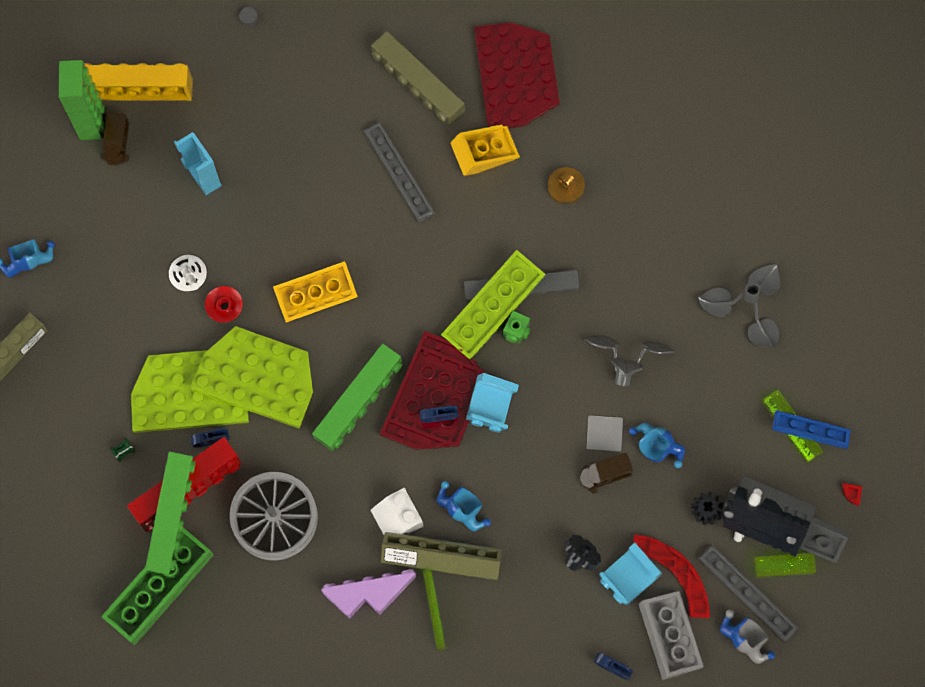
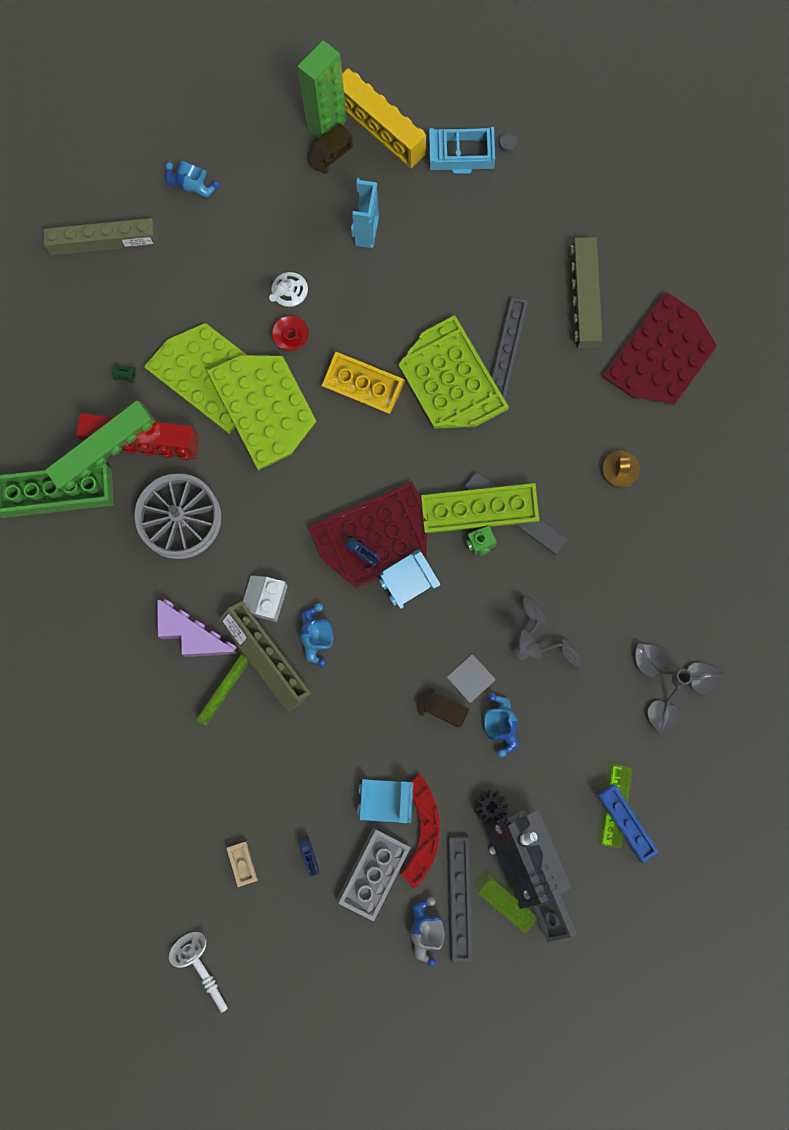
camera: 45 degrees right, 5 degrees up
dark blue piece [191,428,230,448] -> none
bright green brick [312,344,402,451] -> none
yellow slope [451,125,520,176] -> none
black plant [565,535,601,571] -> none
red tile [842,483,863,506] -> none
none -> lime plate [399,315,509,429]
none -> medium azure piece [429,127,495,174]

